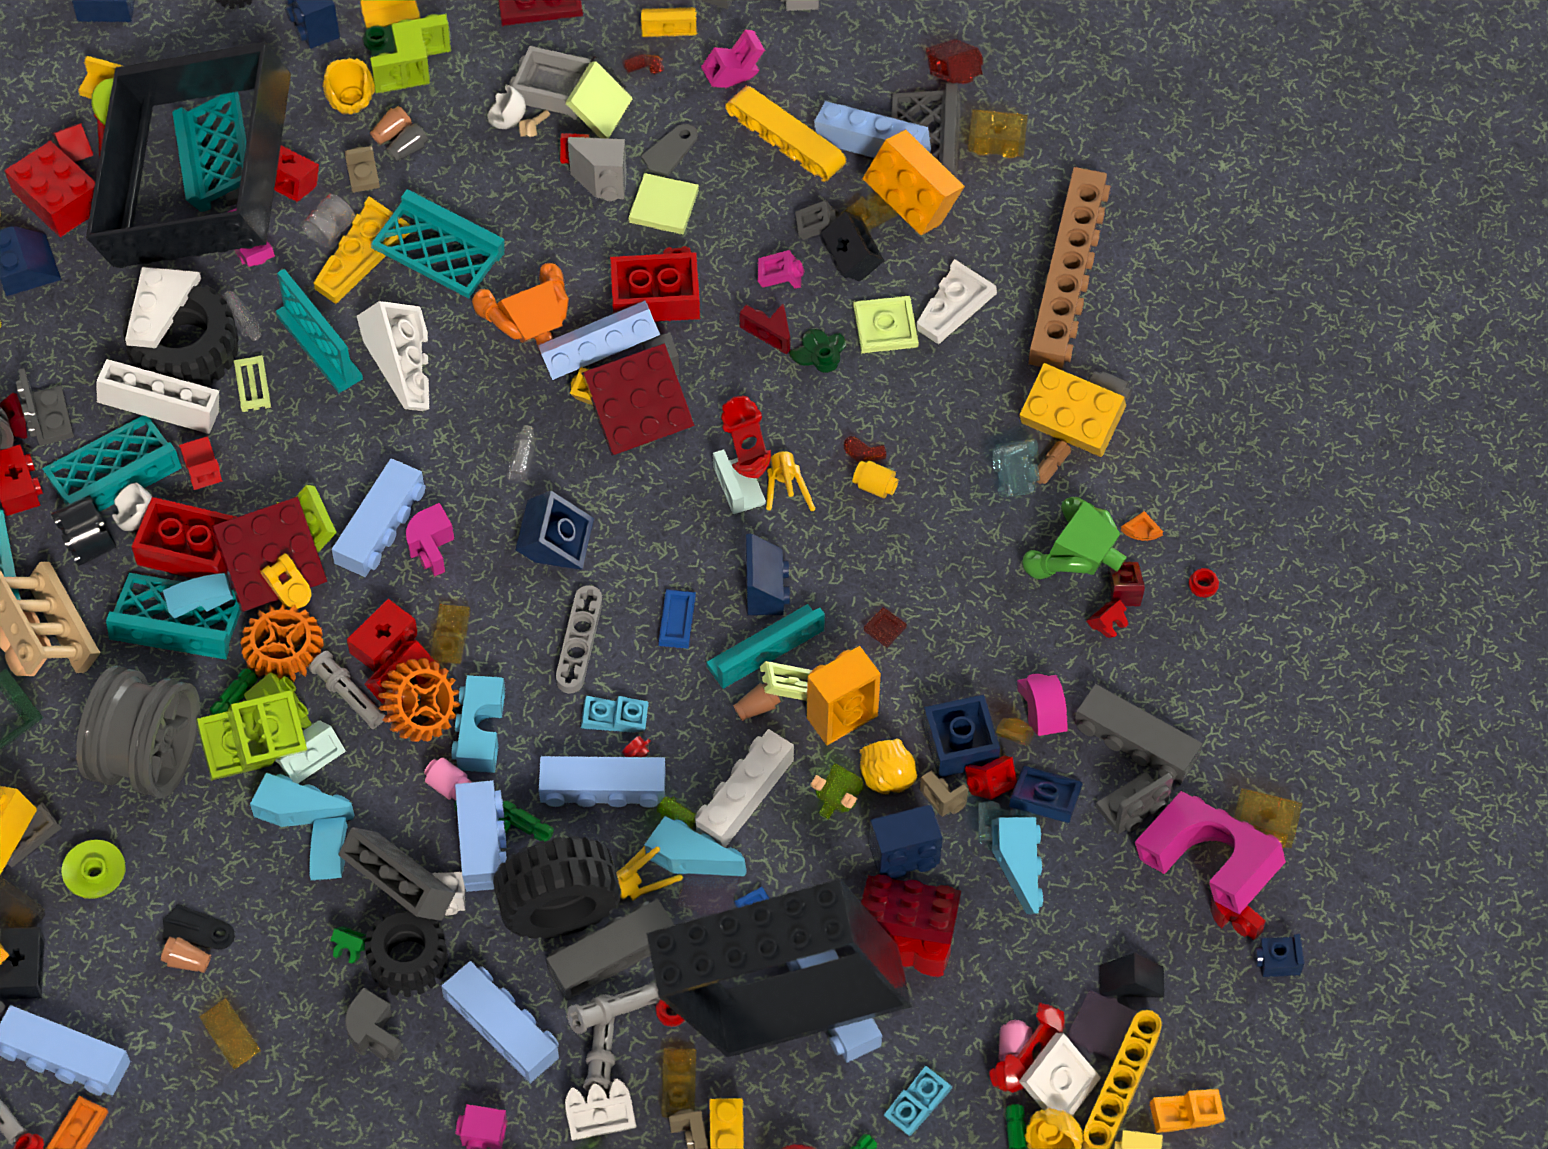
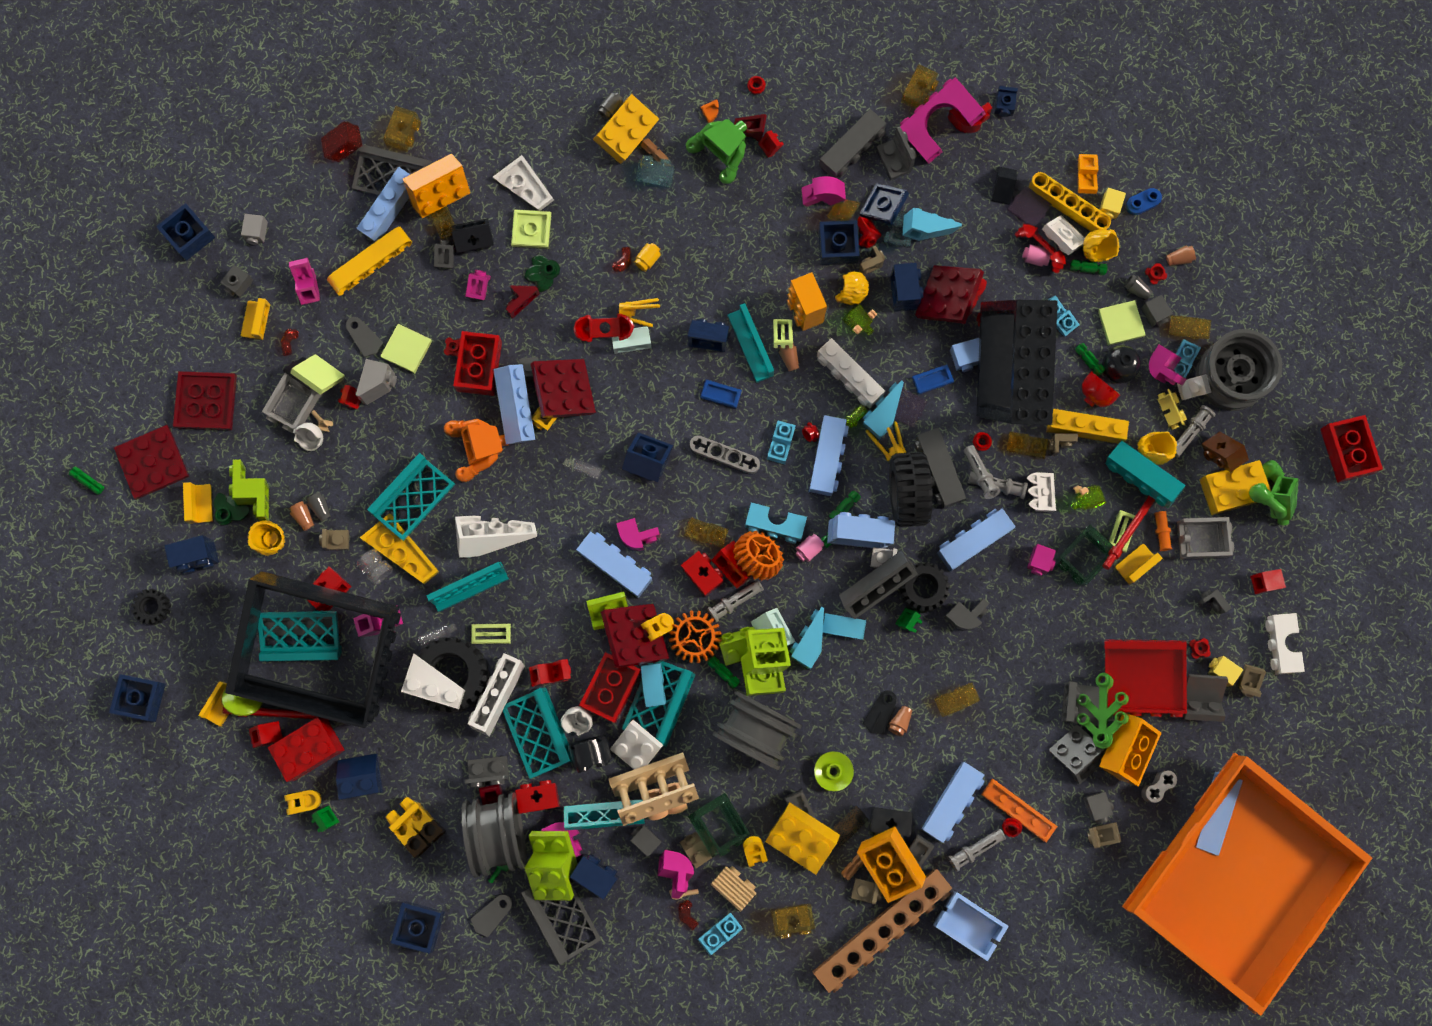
camera: 80 degrees left, 20 degrees up
clear red tile [864,607,907,648] -> none
medium nougat brick [1028,167,1111,371] -> none
none -> white plate [610,720,663,770]

